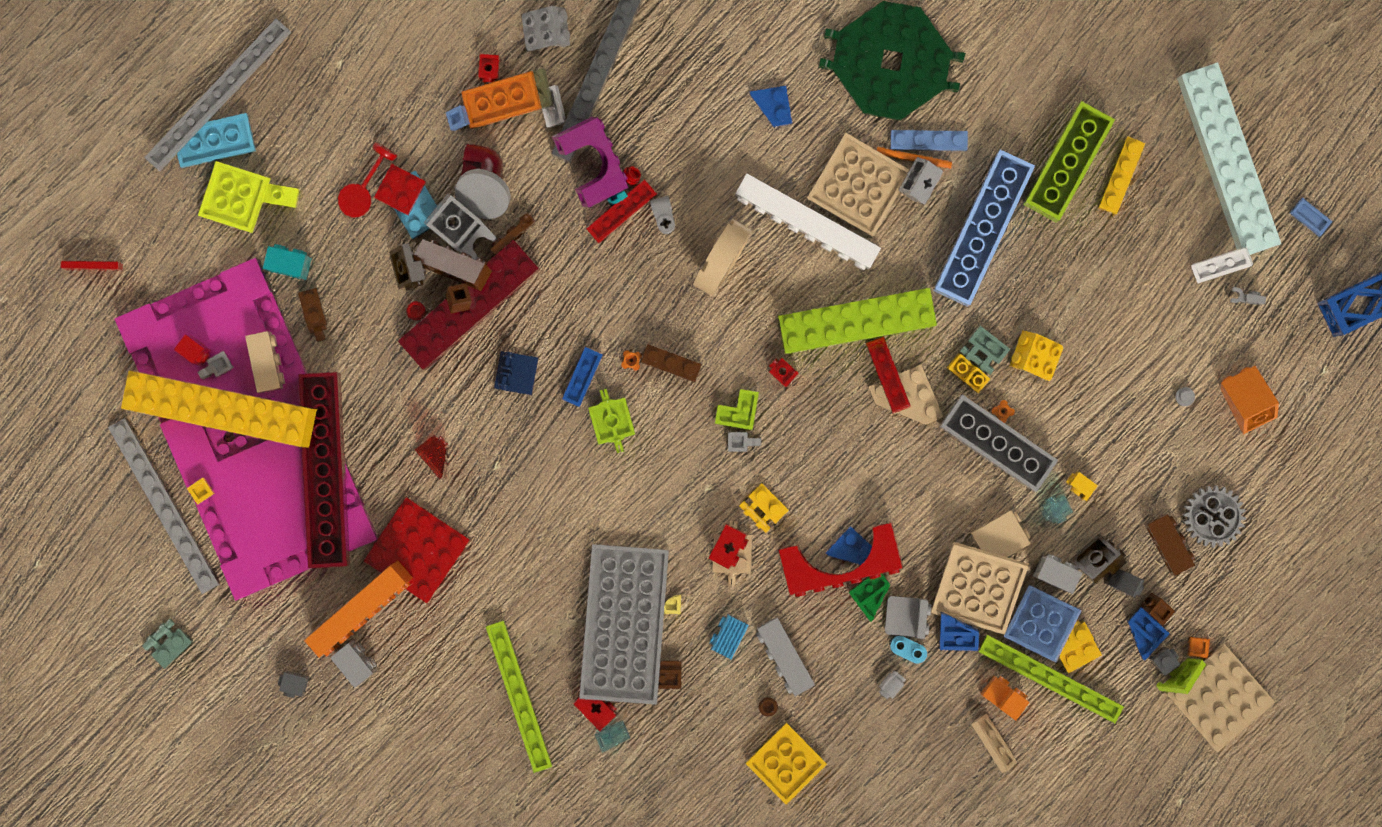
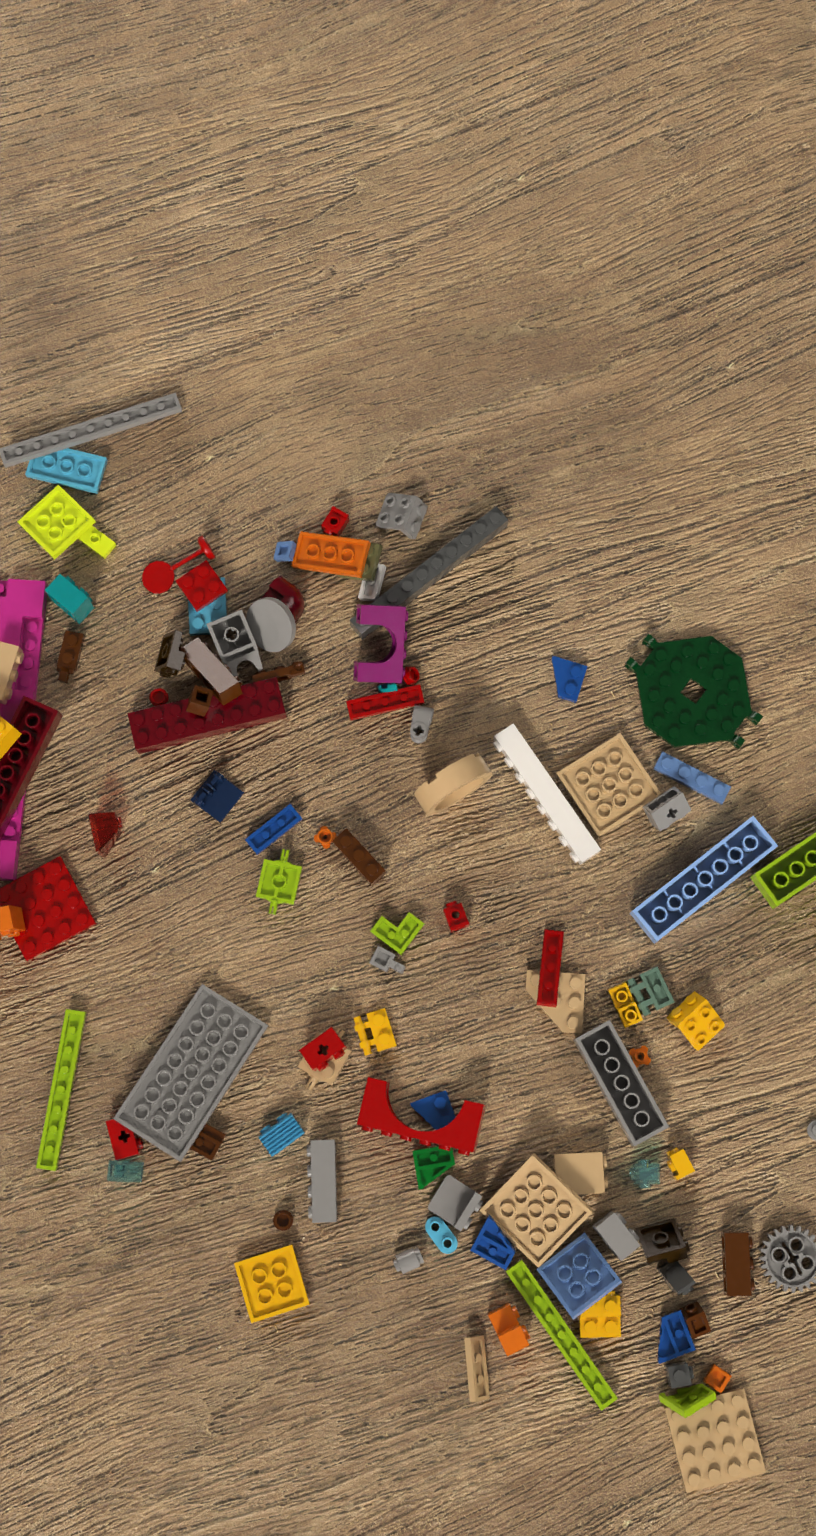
camera: 25 degrees right, 10 degrees down
light yellow tile [664,595,681,614] -> none
lime brick [778,288,937,355] -> none
orange bar [876,147,952,169] -> none

